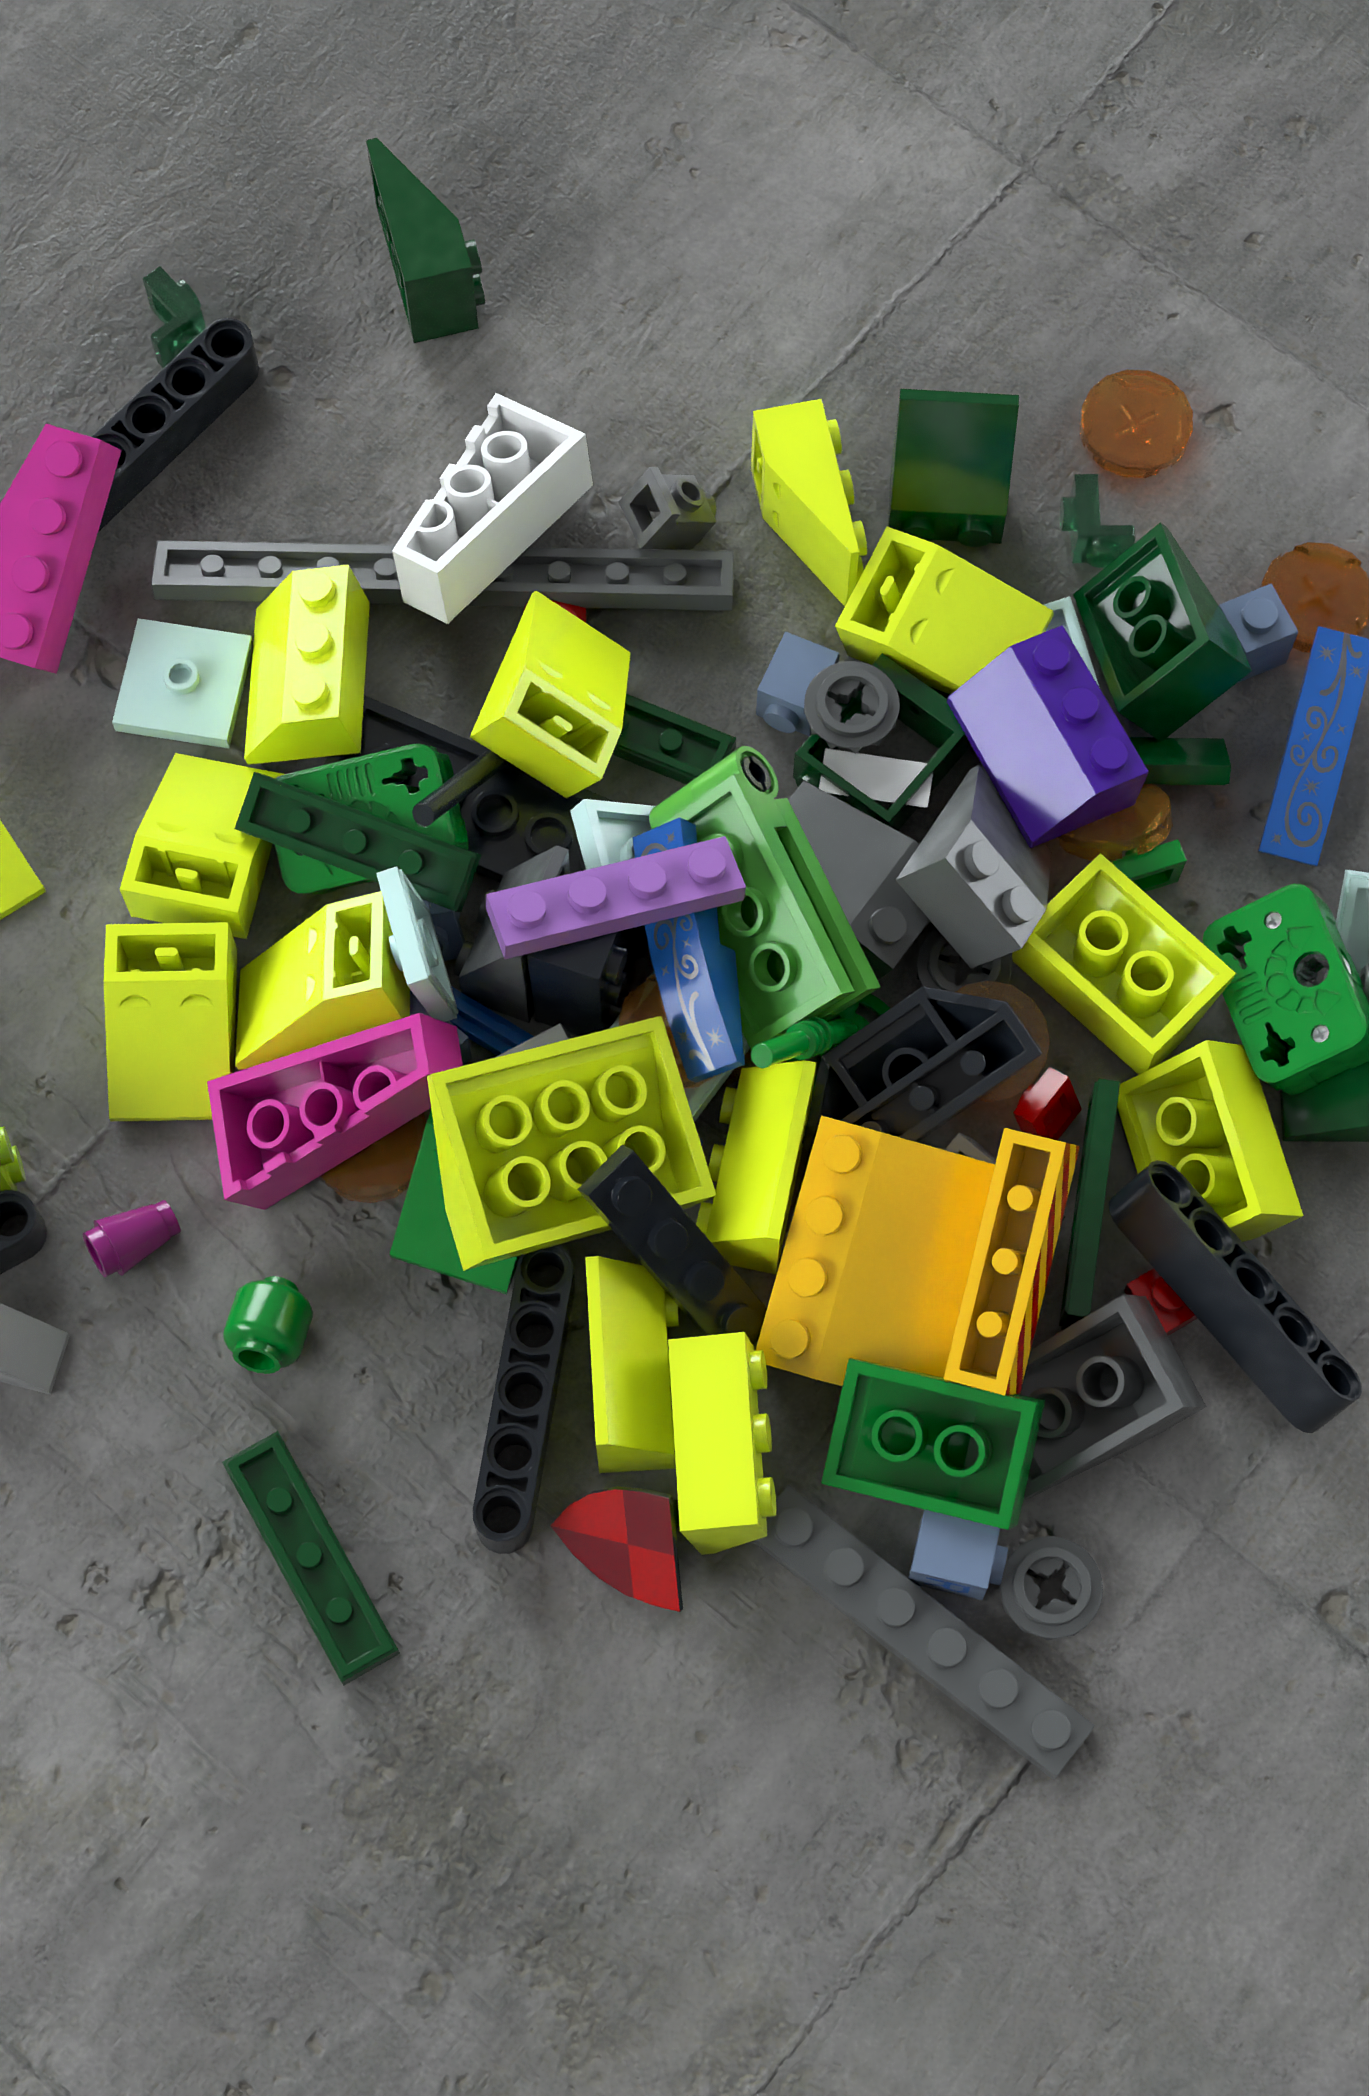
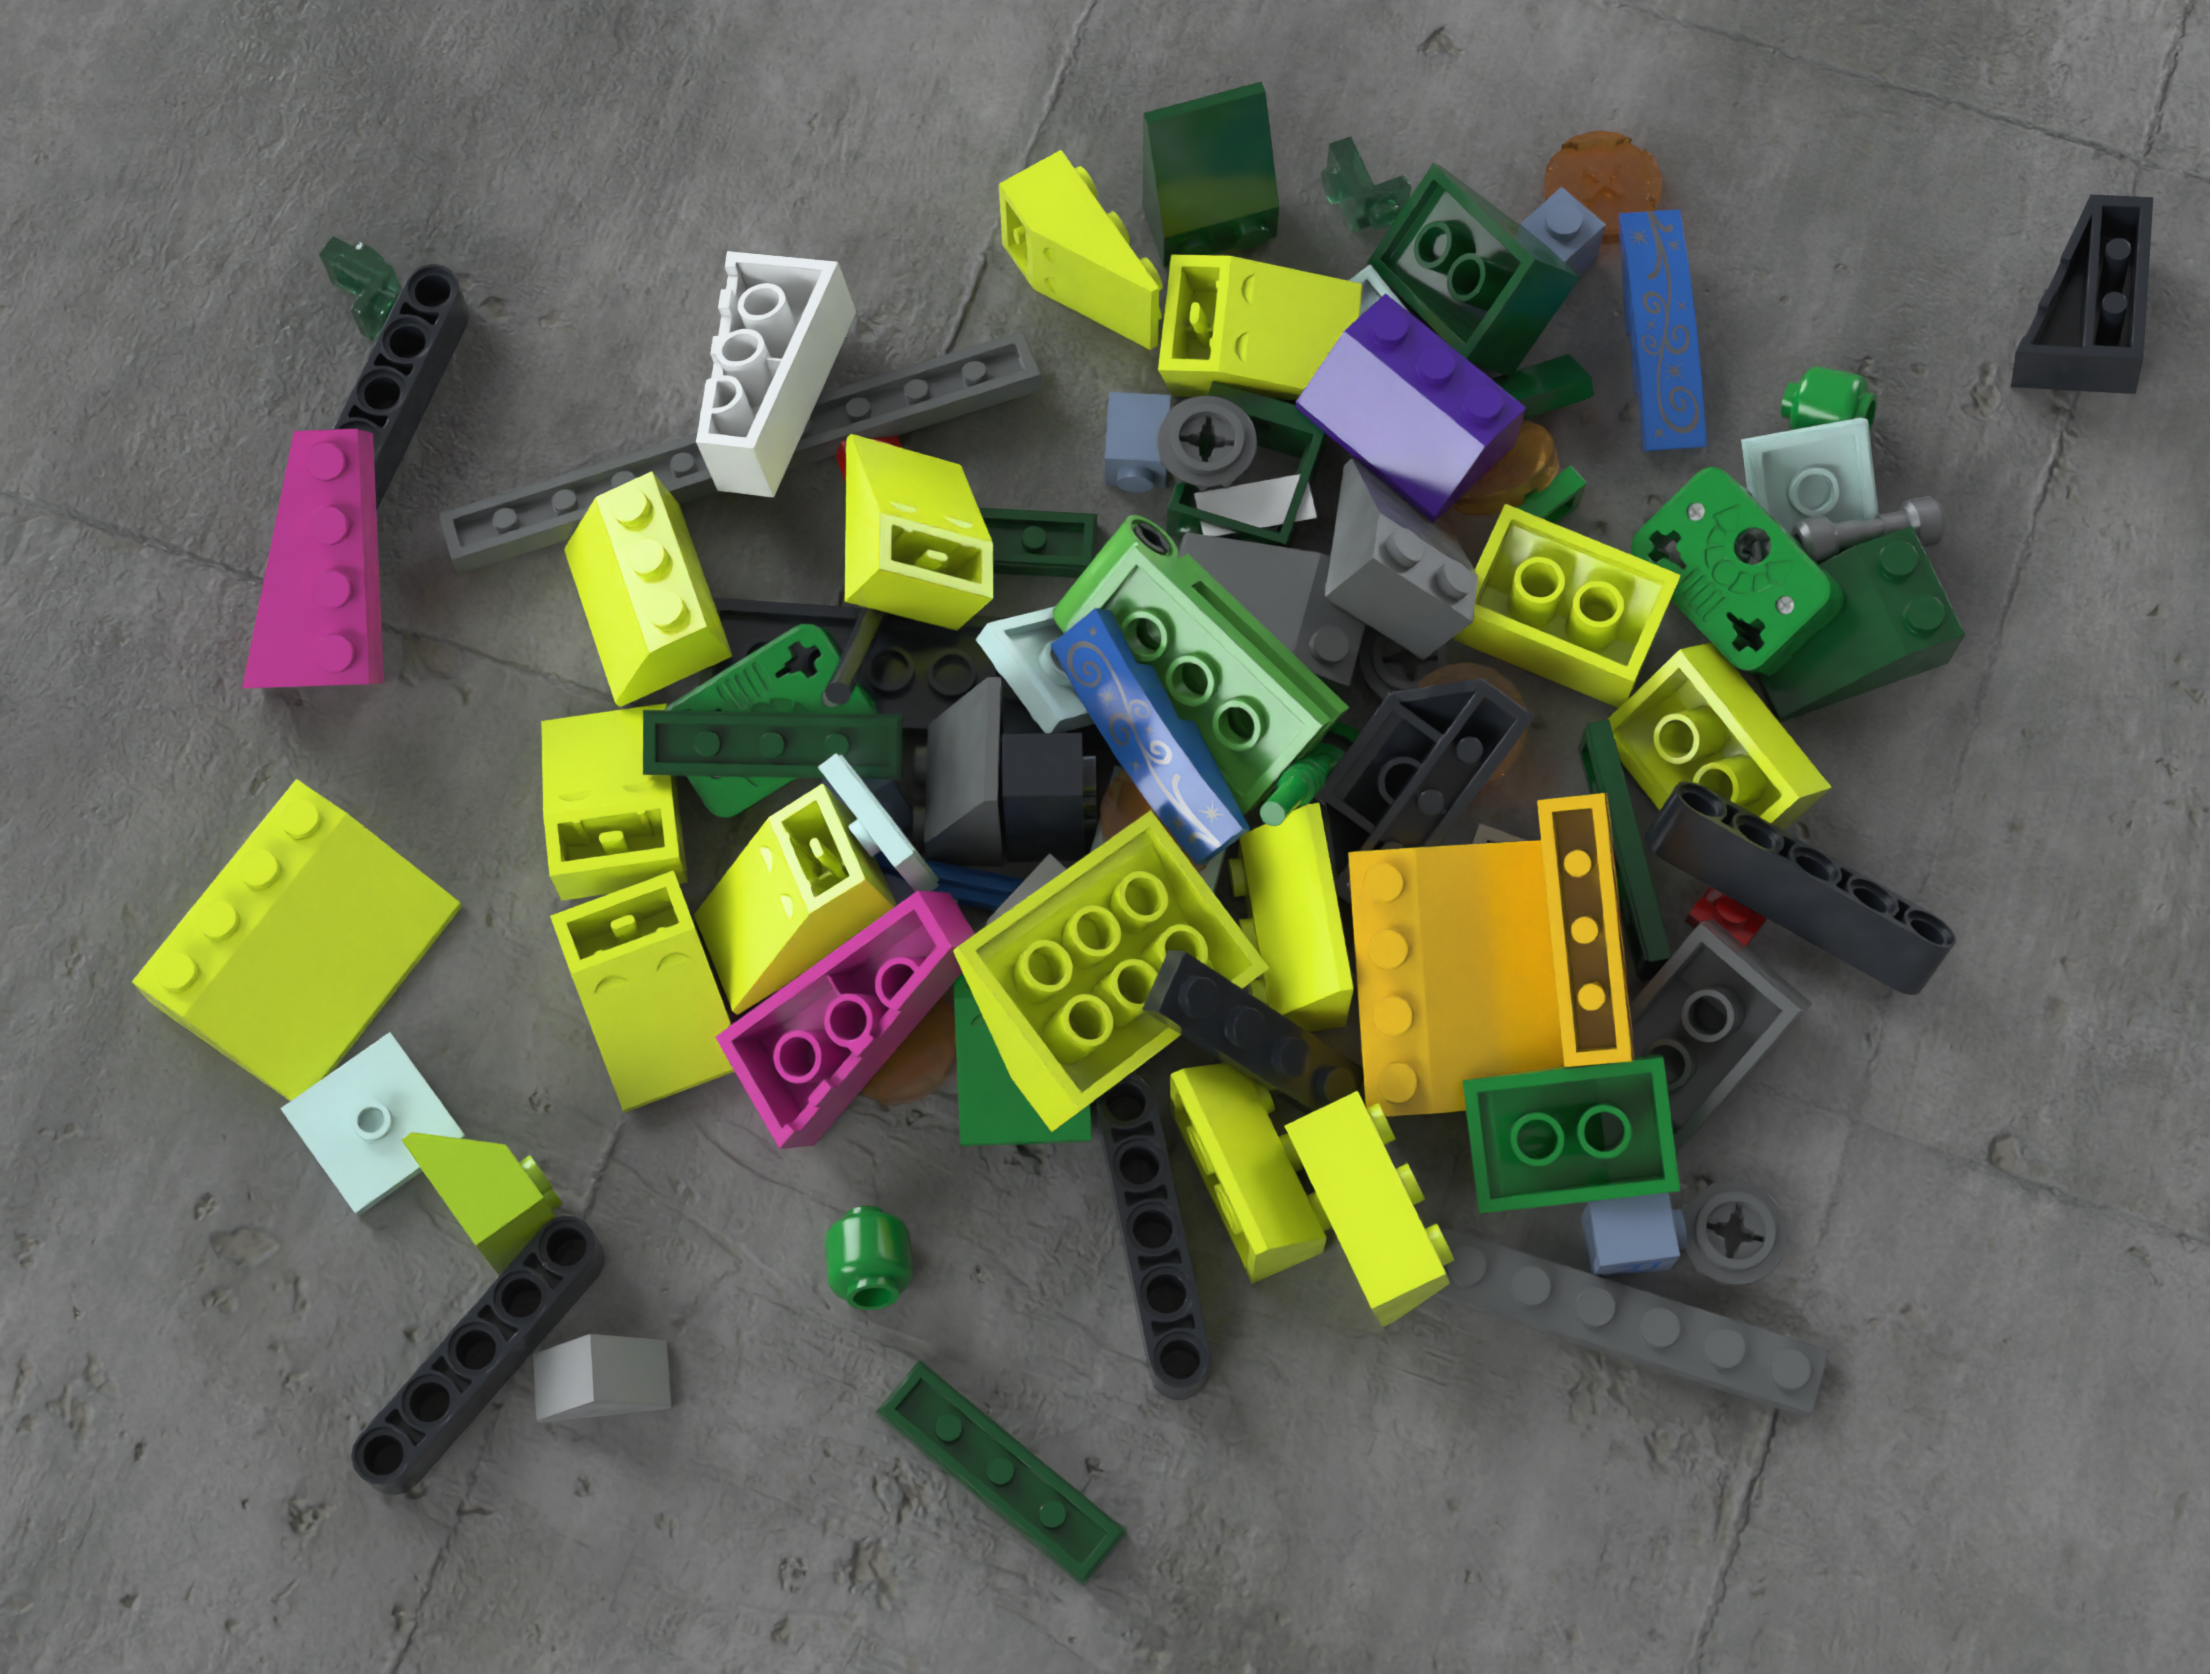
camera: 20 degrees left, 0 degrees up
magenta cone [82,1200,181,1277] -> none
light aqua plate [112,618,253,749] -> none
dark green slope [366,138,485,343] -> none
medium lavender plate [486,836,746,959] -> none
shield [550,1486,683,1612] -> none
flat silver brick [619,467,717,549] -> none
red plate [1013,1067,1082,1140] -> none
clear orange tile [1079,369,1193,478] -> none

